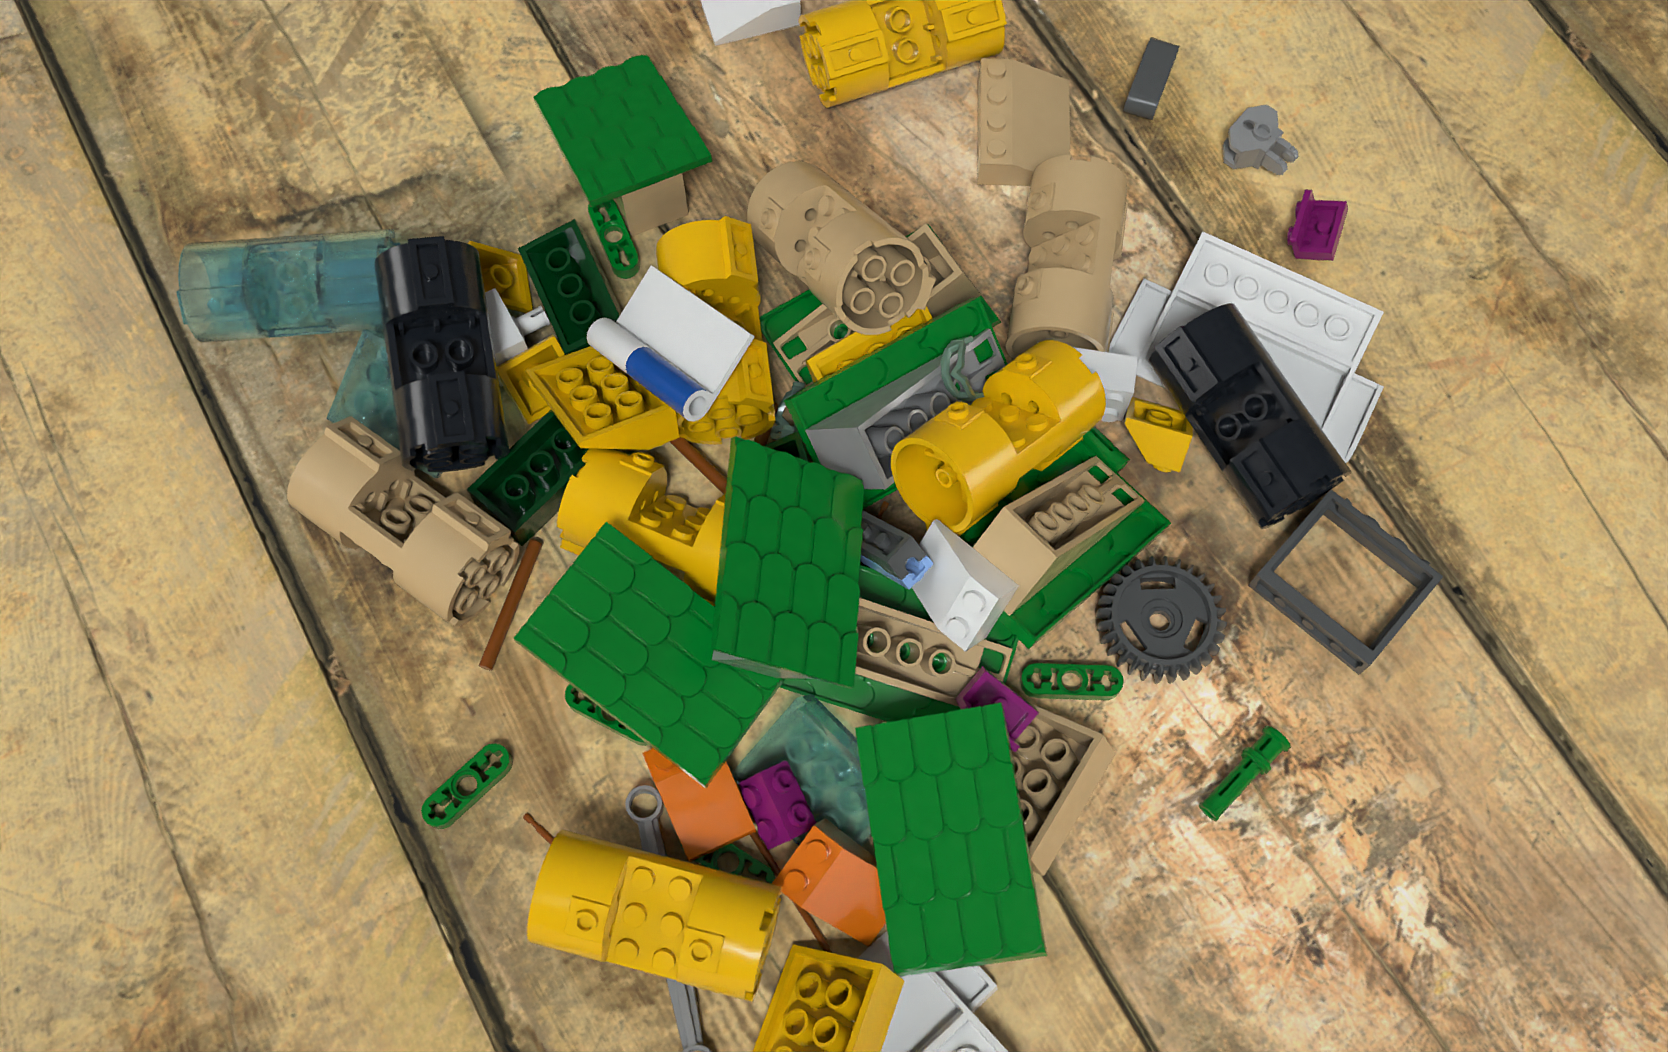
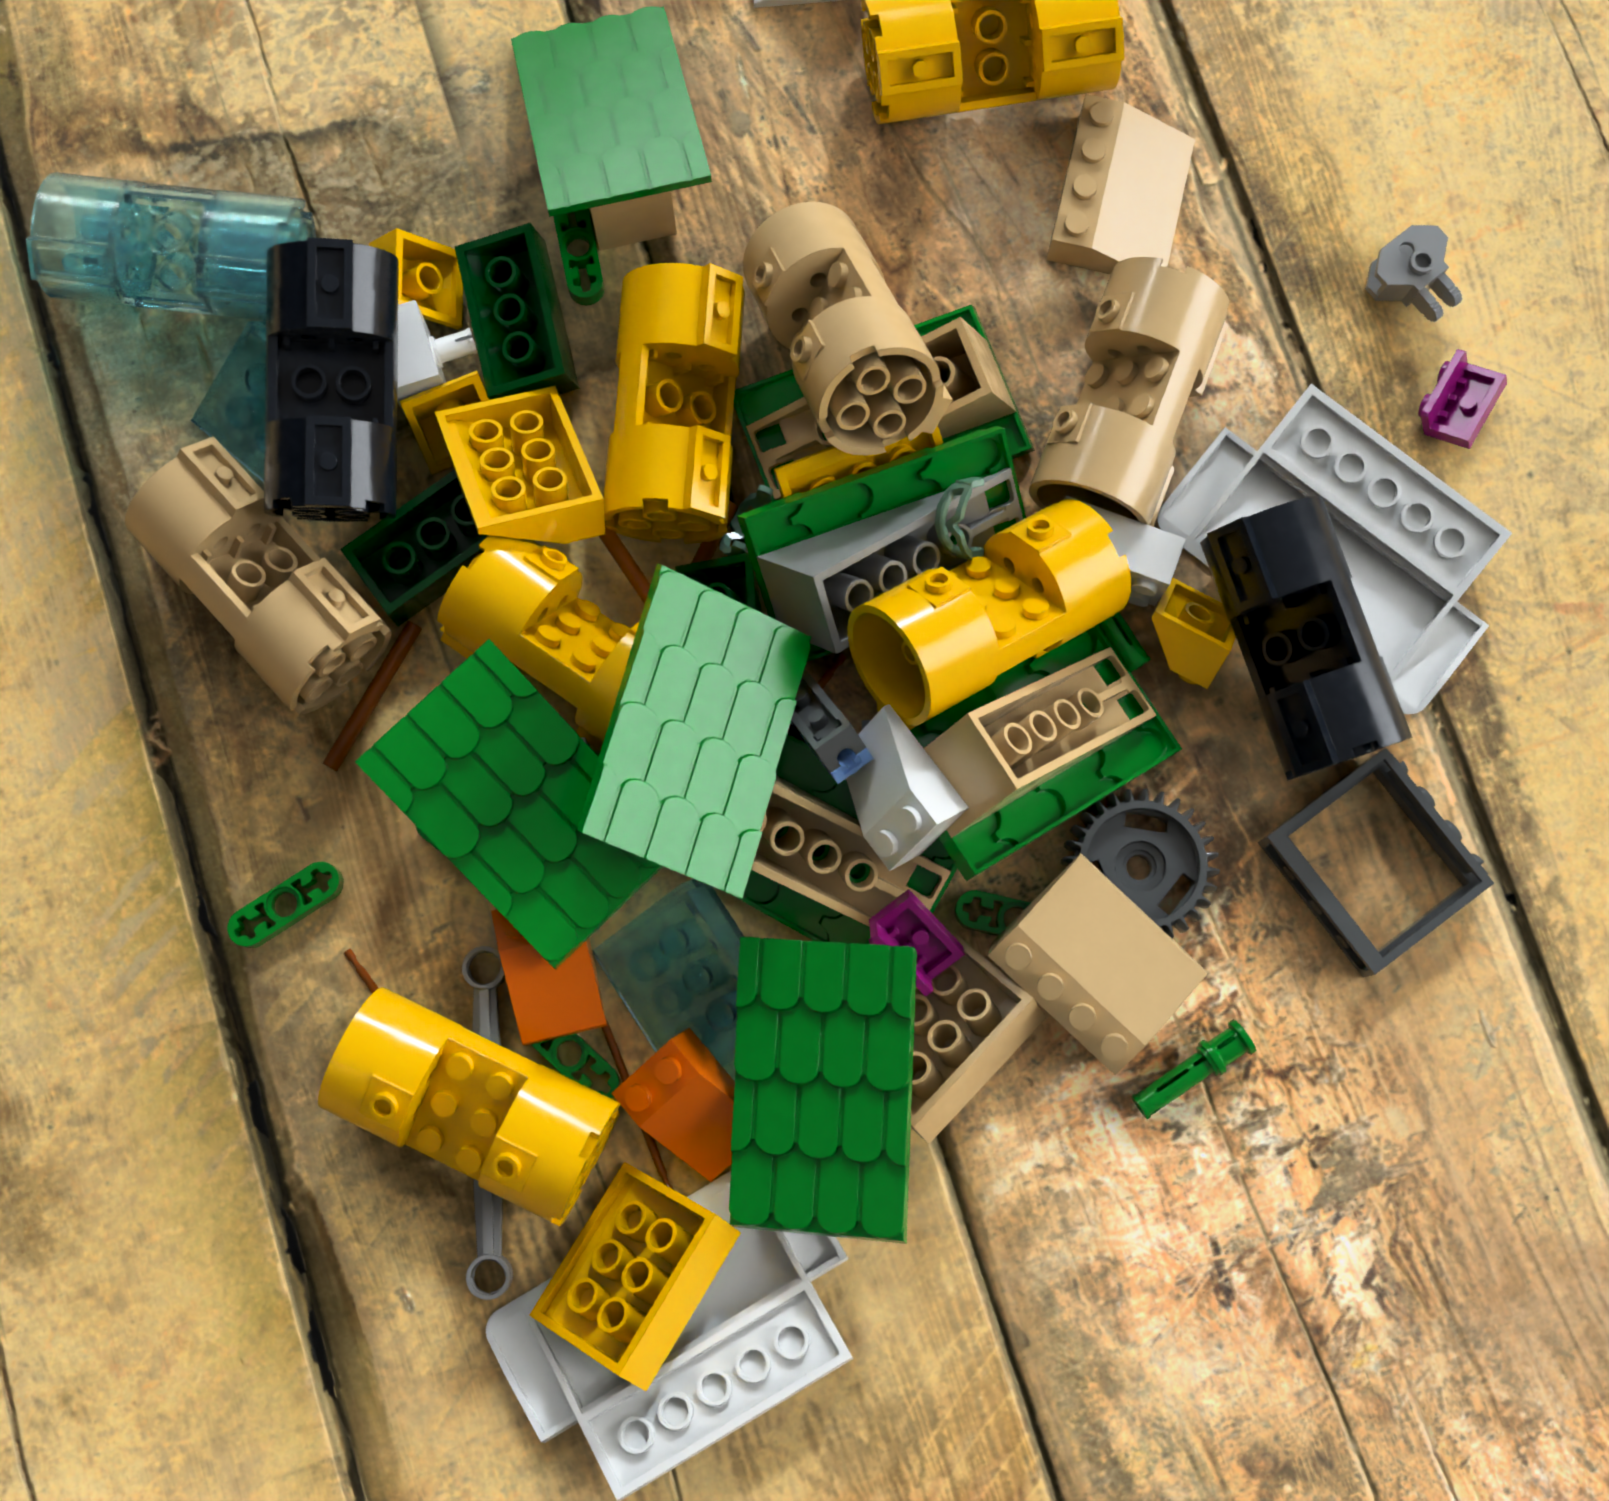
camera: 10 degrees right, 10 degrees up
white door [587,265,755,422] -> none
magenta bracket [738,761,816,850] -> none
dark grey beam [1123,37,1180,120] -> none
none -> tan slope [988,853,1207,1075]

